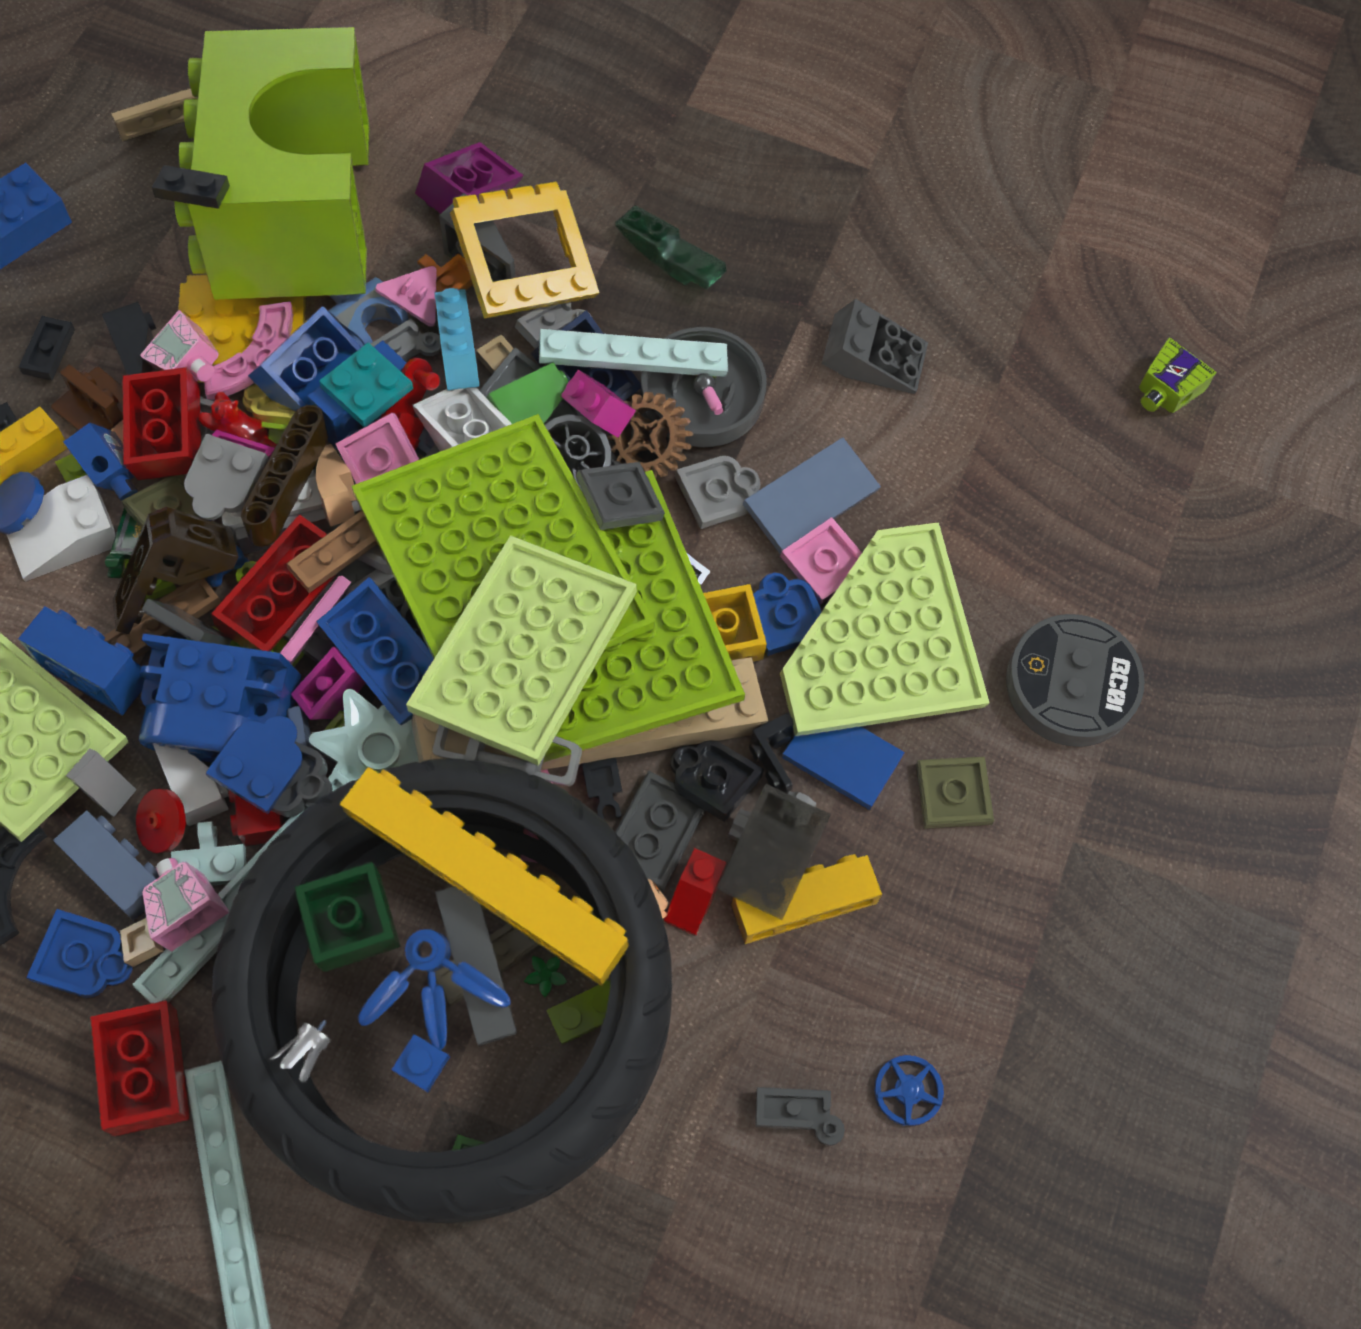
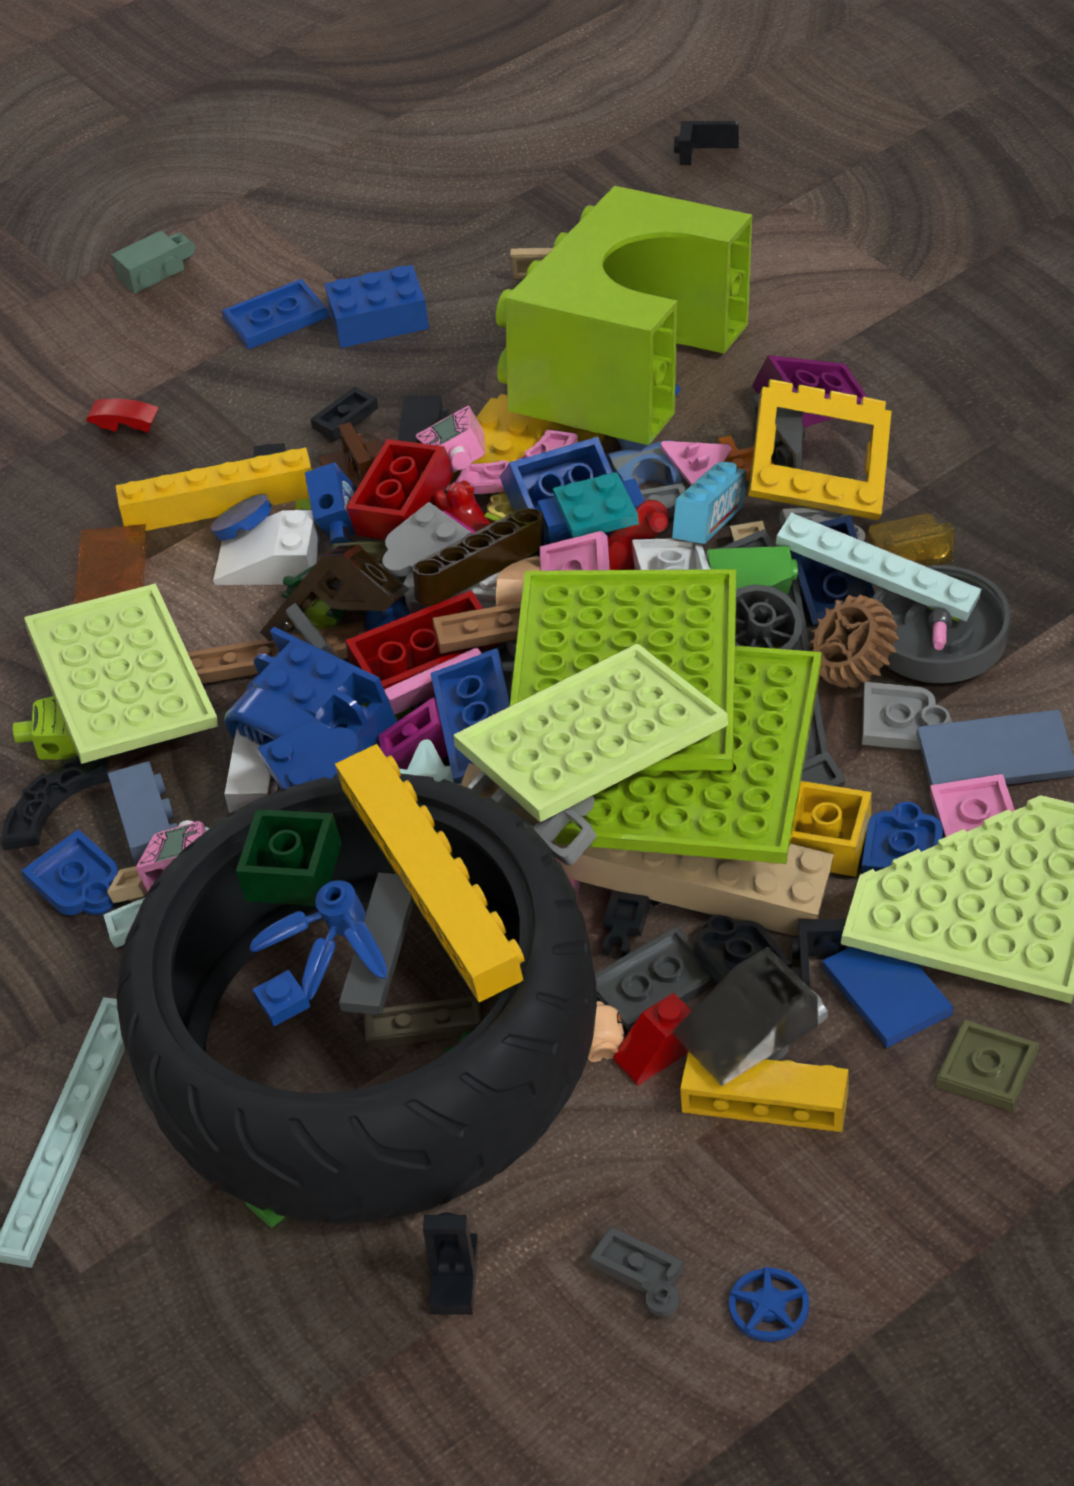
camera: 40 degrees right, 20 degrees down
blue brick [18,606,145,716] -> none
light grey tile [66,748,137,817] -> none
red brick [91,1000,190,1137] -> none
red piece [136,789,186,853] -> none
black plate [152,165,230,209] -> none
flat silver piece [270,1020,331,1082] -> none
dark pink brick [561,370,636,437] -> none
dark grey tile [576,462,665,530] -> none
clear green slope [615,205,727,289] -> none
none -> black bracket [423,1212,479,1315]
none -> clear yellow bracket [869,514,954,566]

